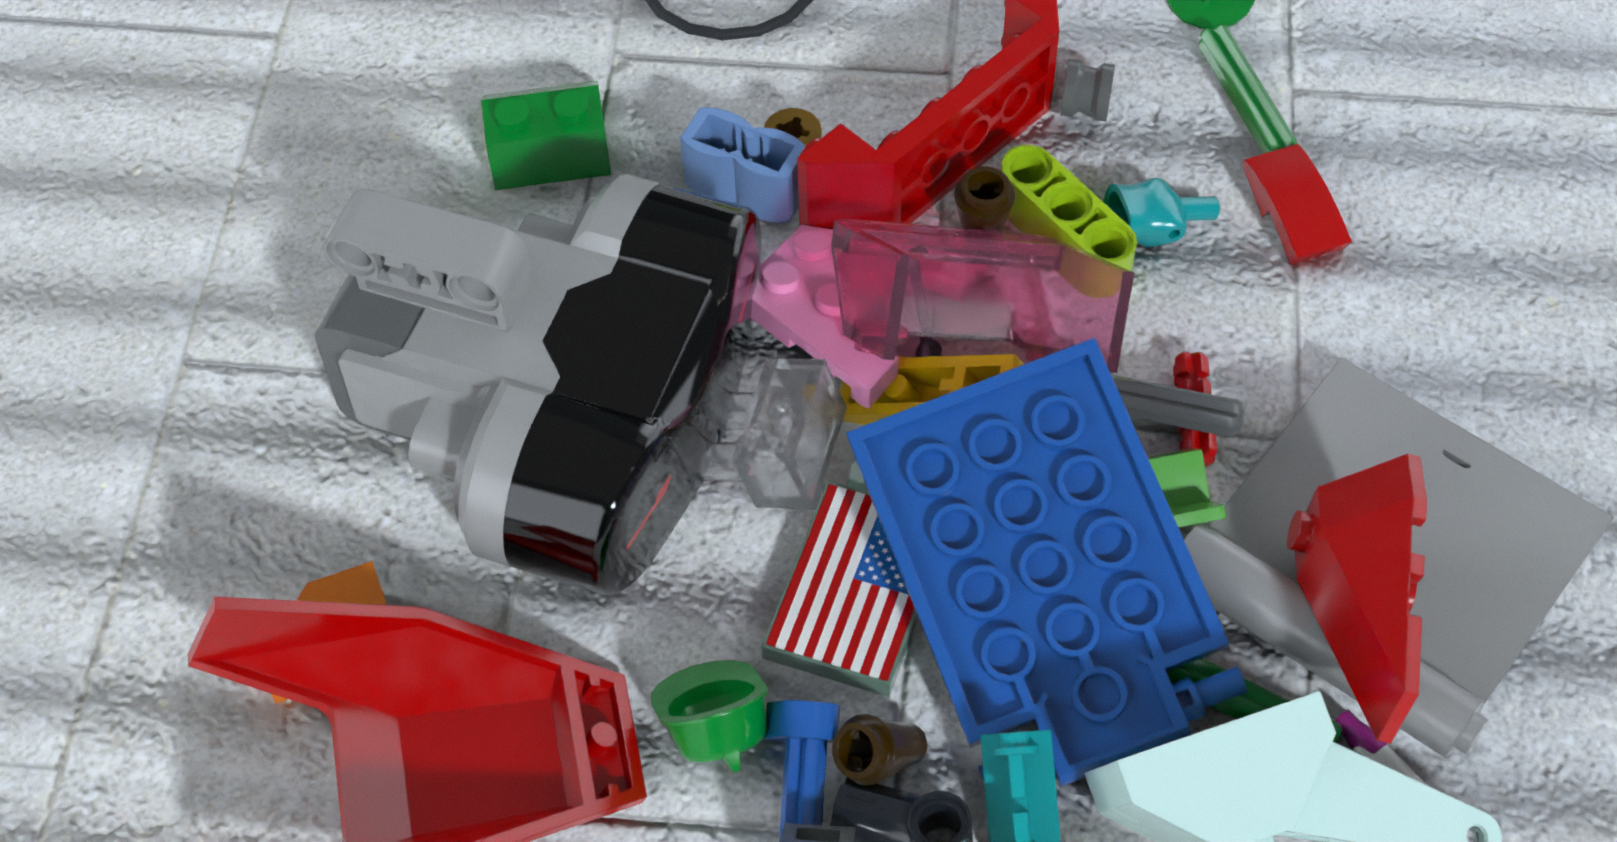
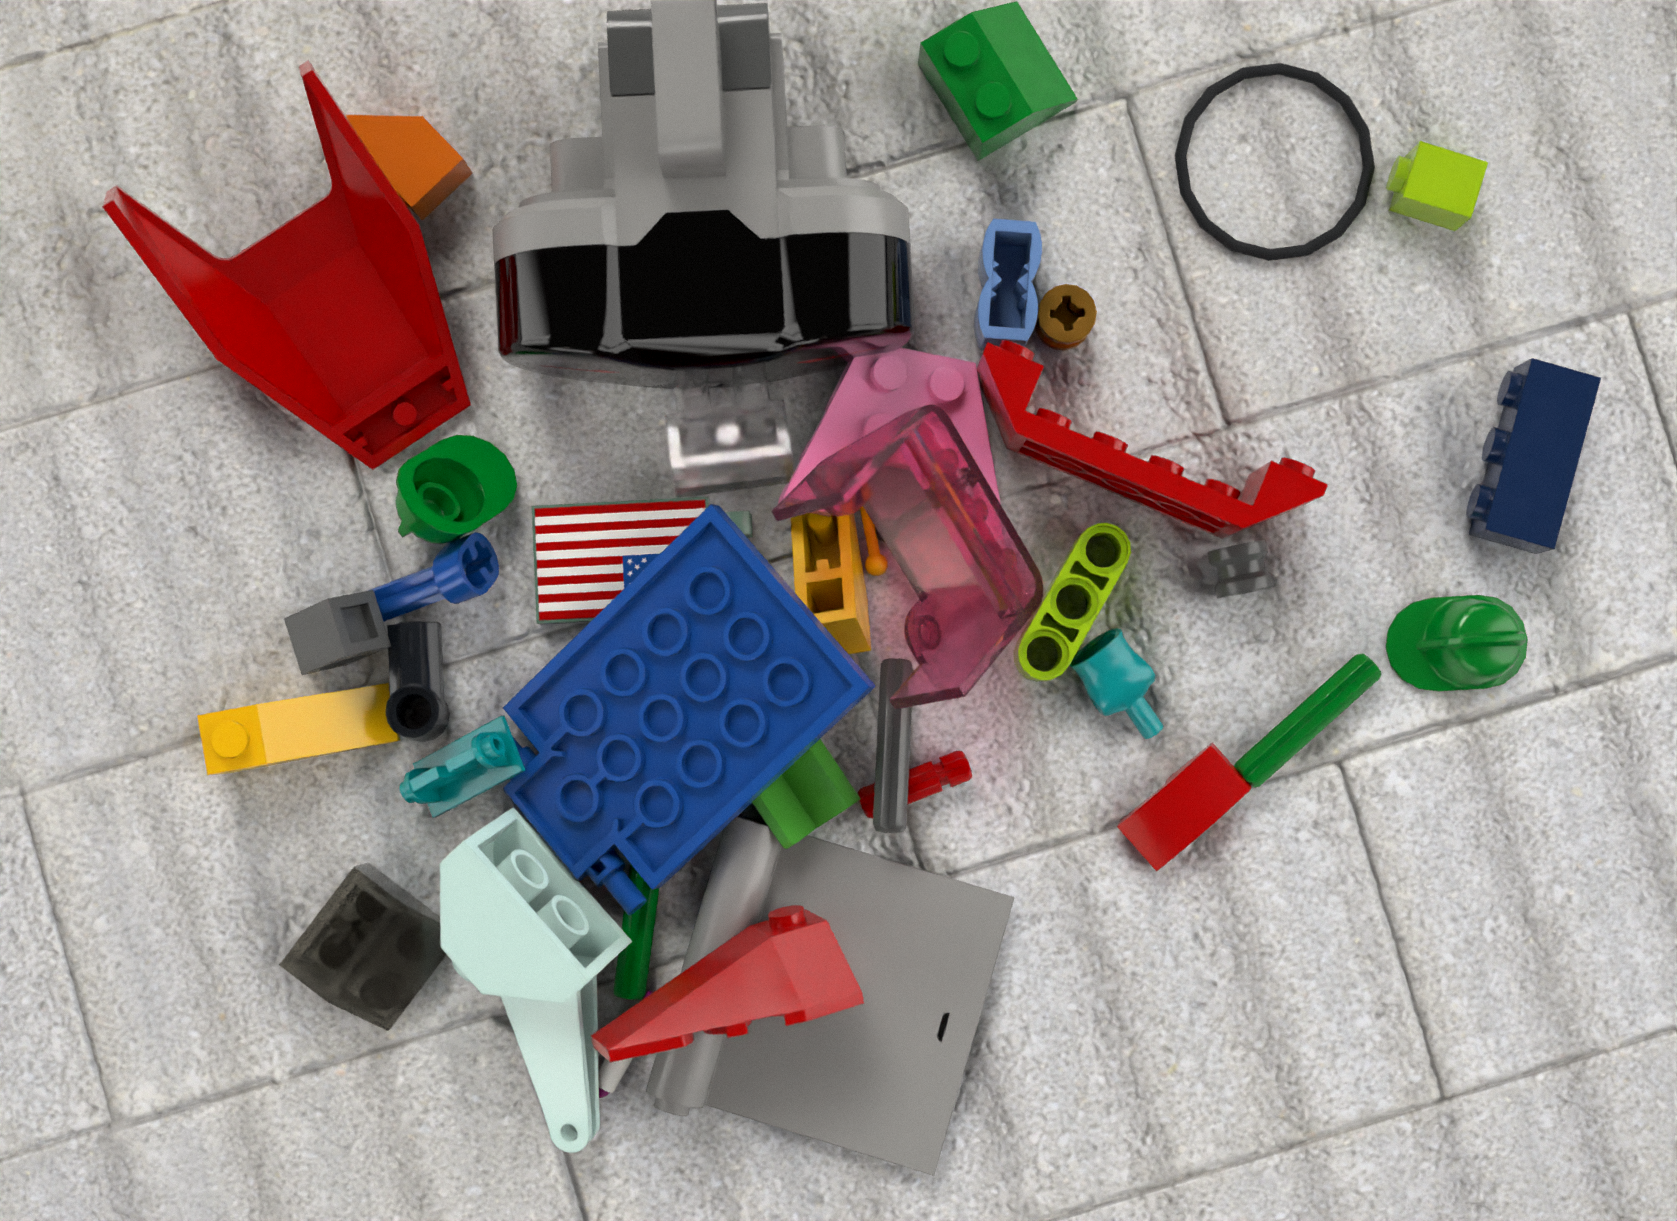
camera: 65 degrees right, 30 degrees up
dark brown cone [832,714,927,785] -> none
dark brown cone [954,166,1015,252] -> none

